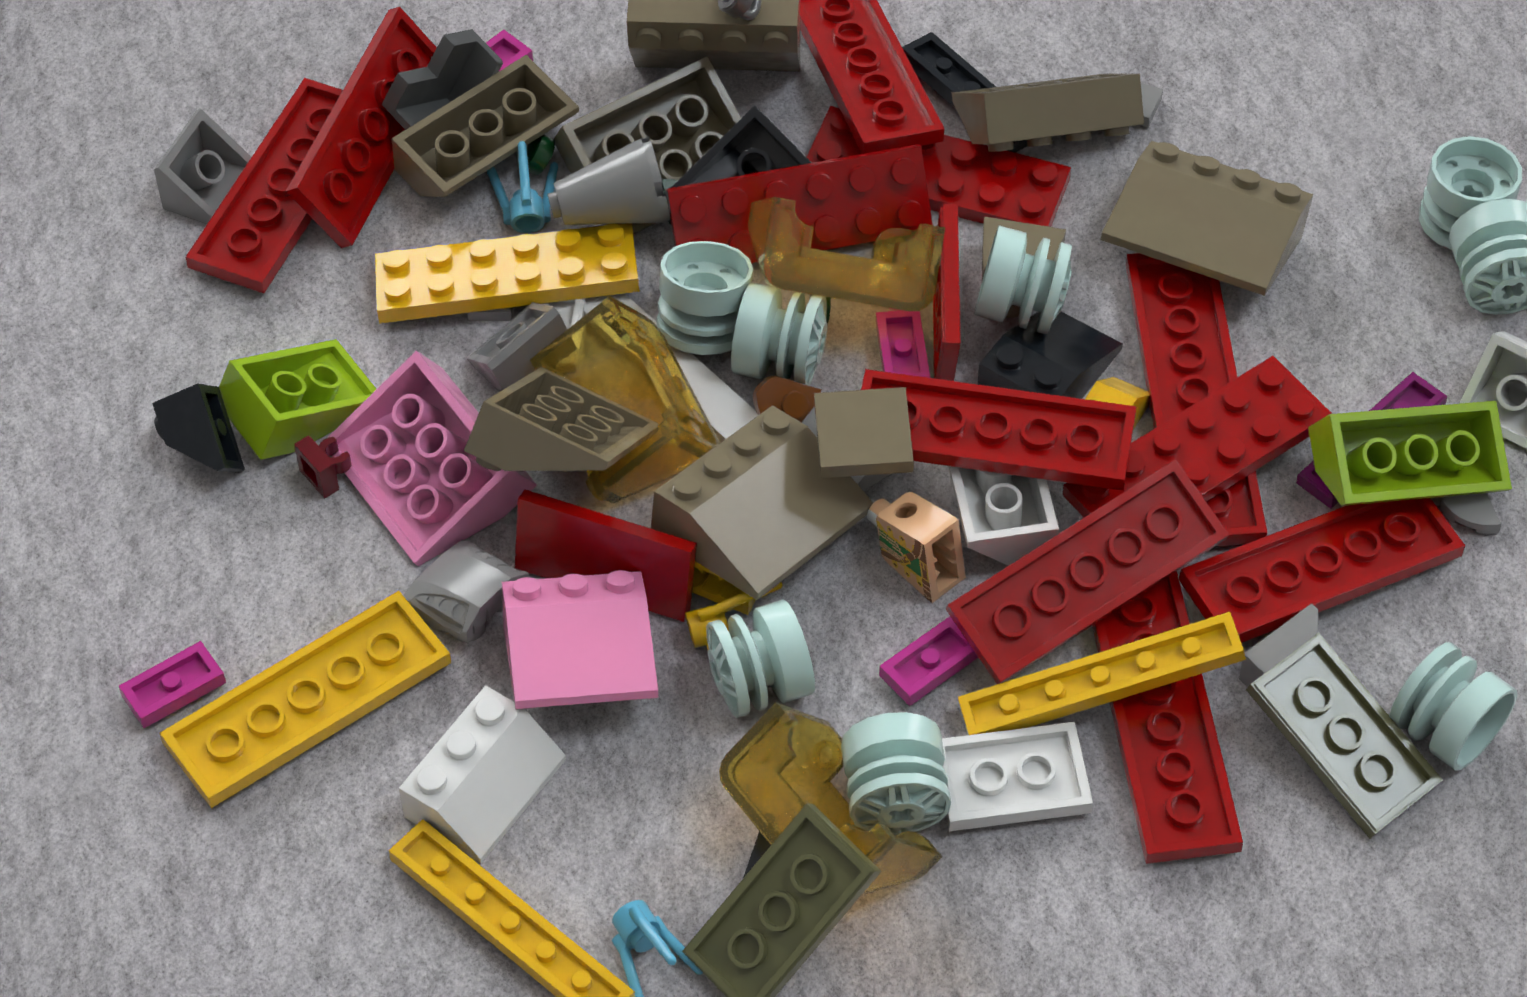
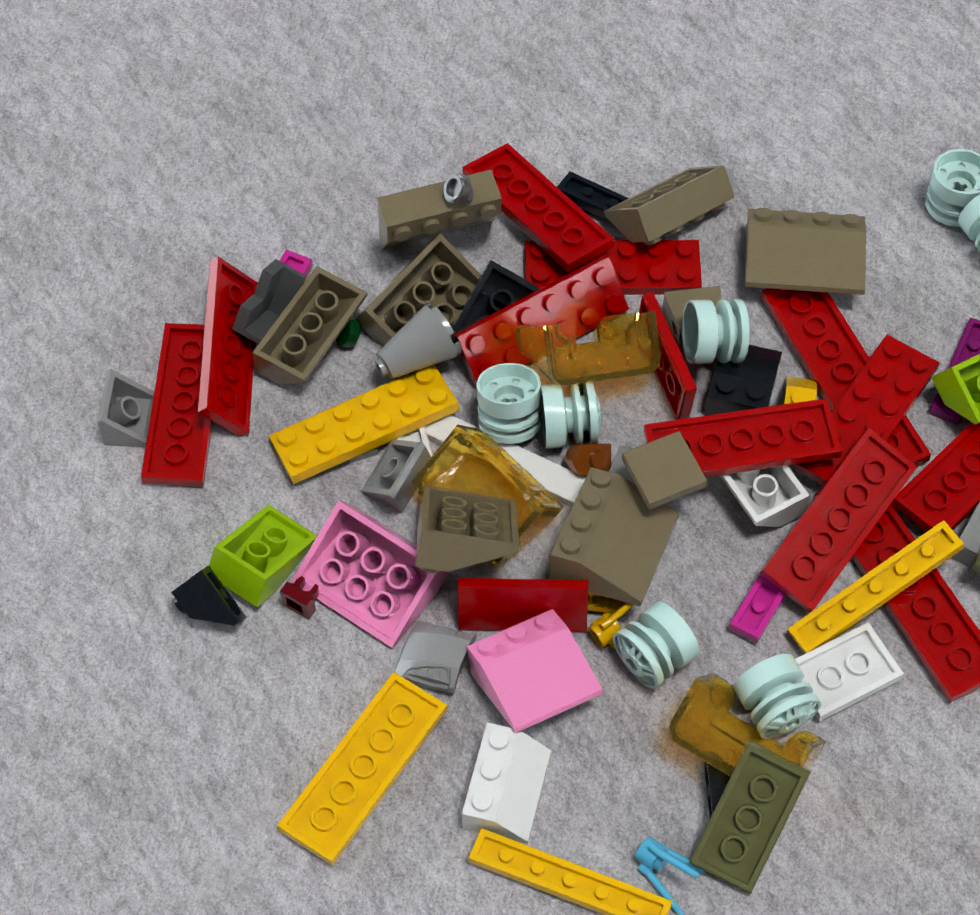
camera: 20 degrees left, 5 degrees up
dark pink plate [118,641,226,728] -> none
medium azure plant [487,141,558,233] -> none
light nougat torso [867,492,966,603] -> none
dark pink plate [876,309,931,378] -> none

